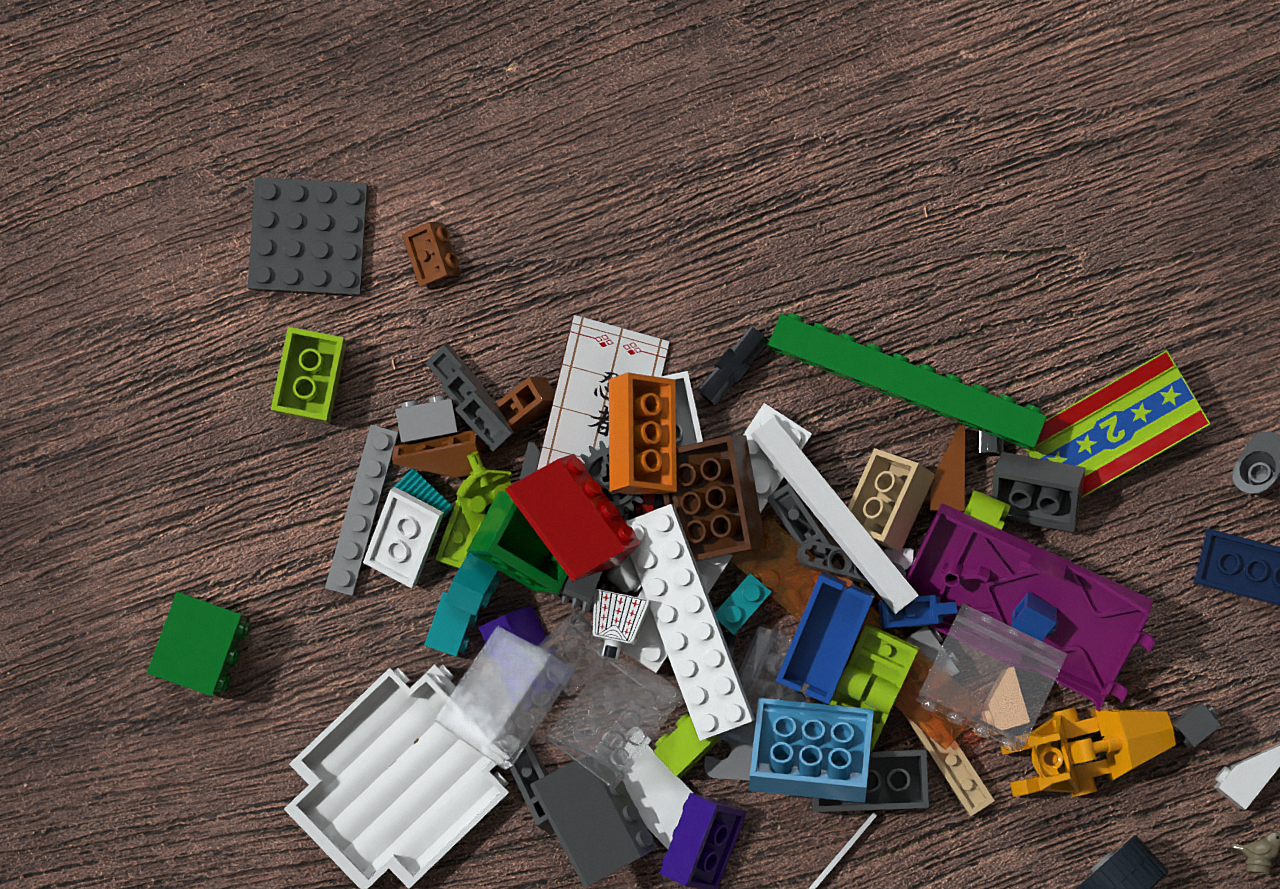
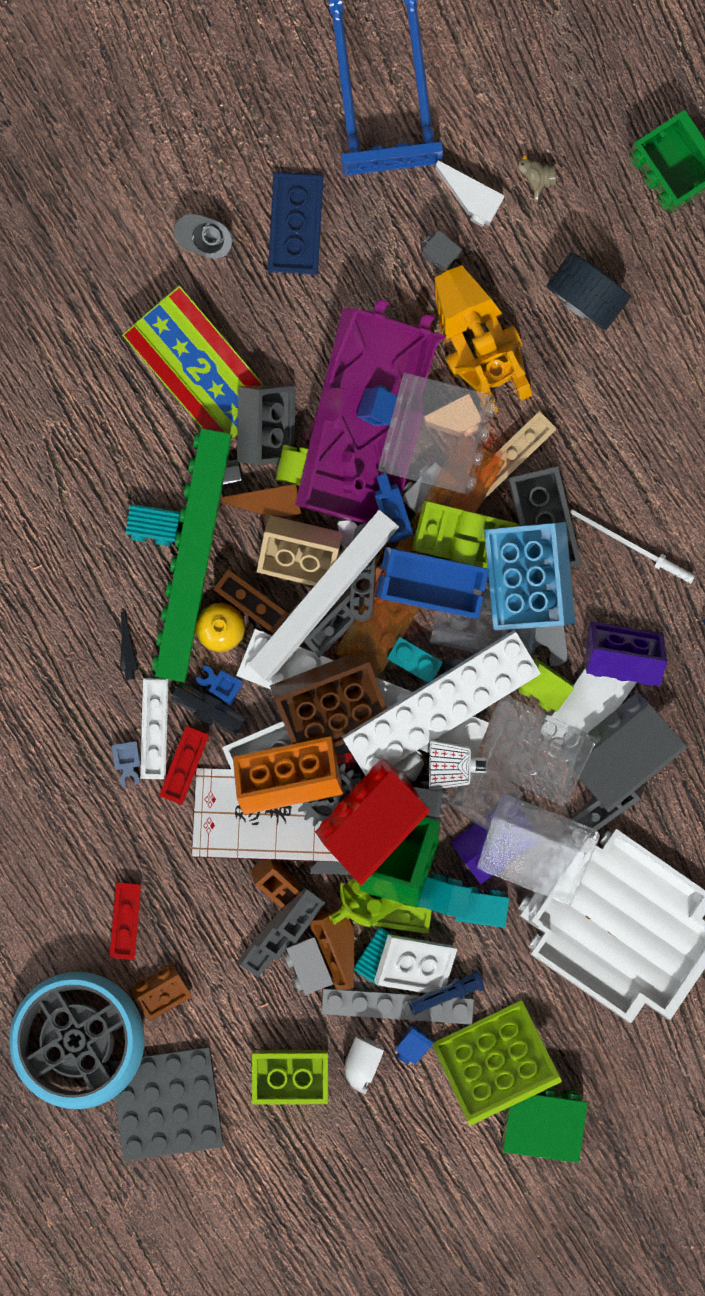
camera: 100 degrees left, 5 degrees up
none -> dark grey wheel [9,972,145,1109]
none -> red plate [109,882,142,960]
none -> sand blue plate [112,741,141,787]
none -> black piece [120,611,139,680]
none -> teal brick [125,504,180,546]
none -> white tile [140,678,169,779]
none -> red plate [159,726,210,805]
none -> yellow cylinder [195,602,245,652]
none -> blue plate [196,666,244,705]
none -> reddish brown brick [213,570,289,634]
none -> white brick [345,1036,384,1094]
none -> blue slope [394,1023,433,1065]
none -> dark blue pin [408,969,485,1015]
none -> lime plate [432,1000,562,1126]

